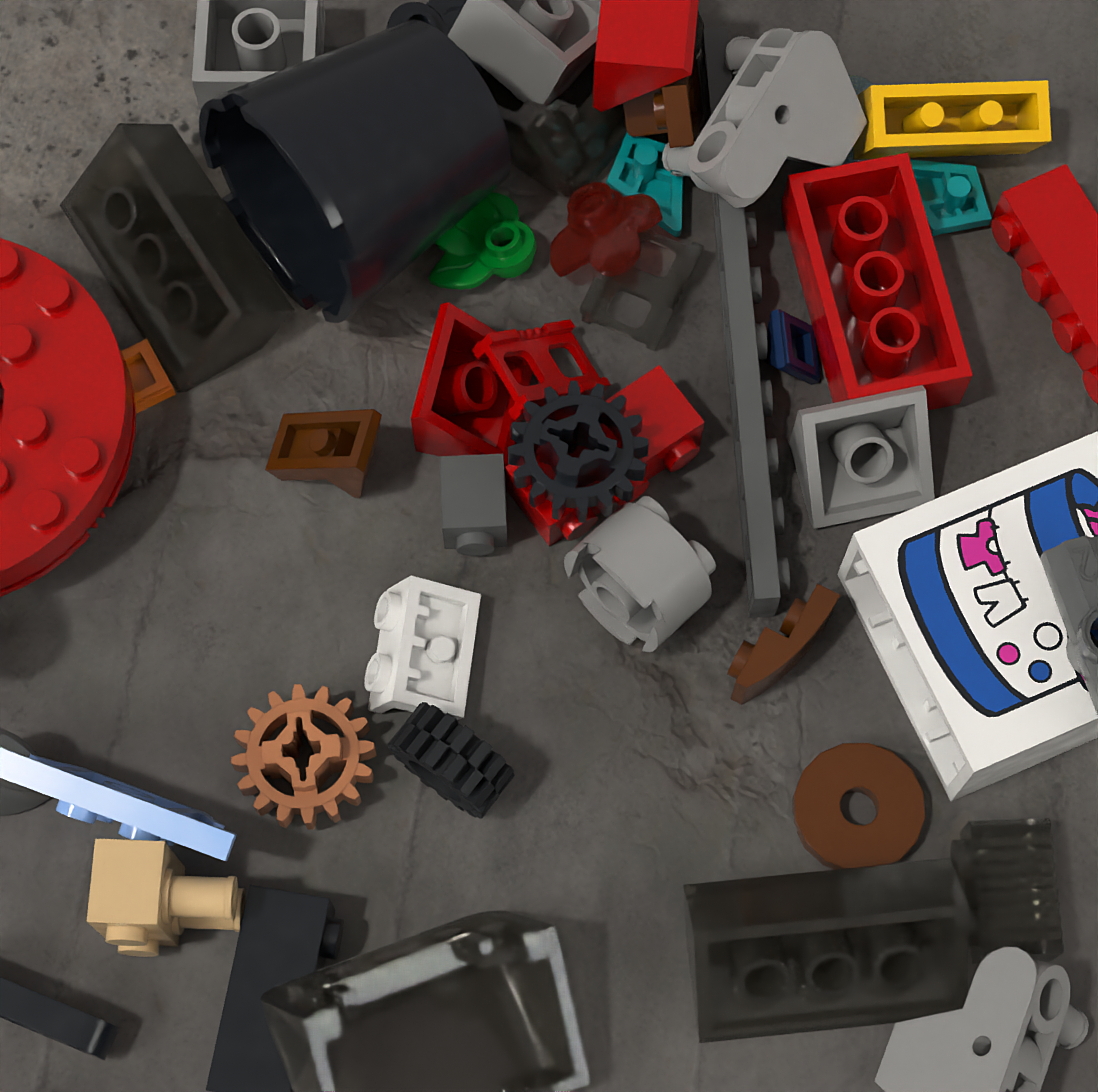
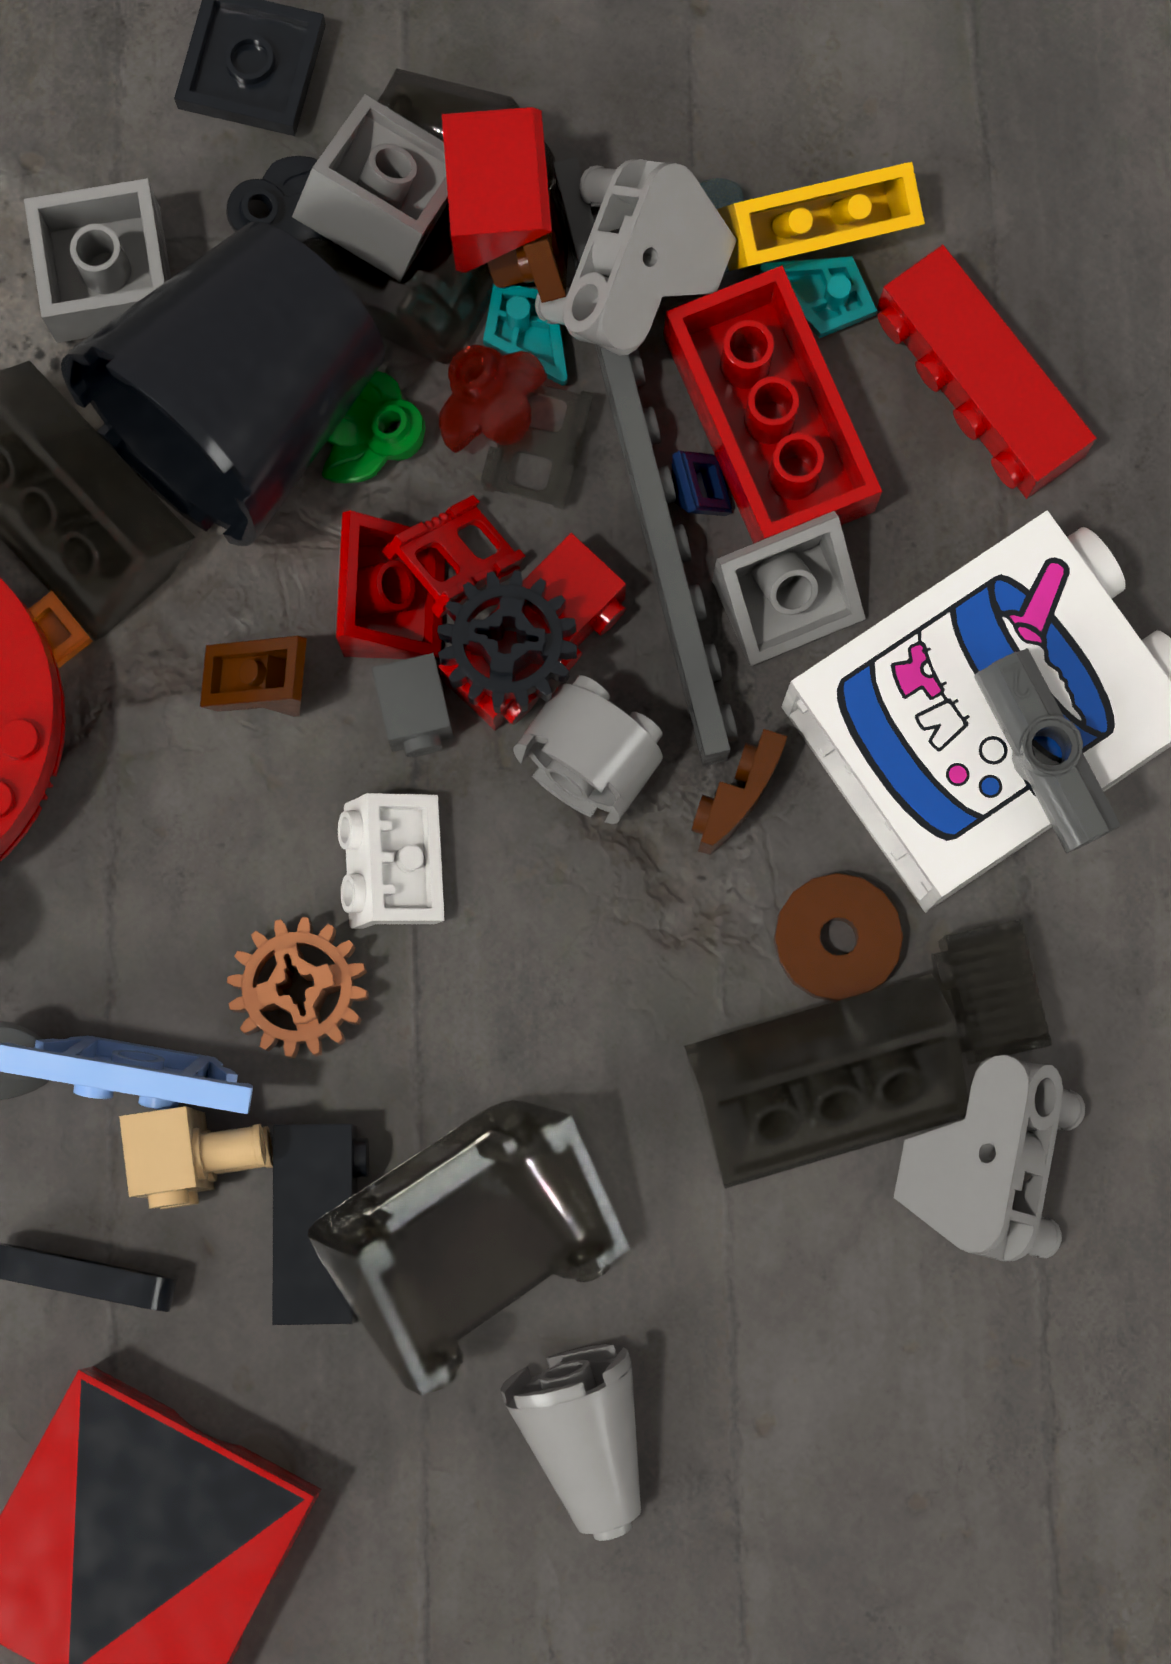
camera: 10 degrees left, 10 degrees up
black tyre [388,702,515,819] -> none

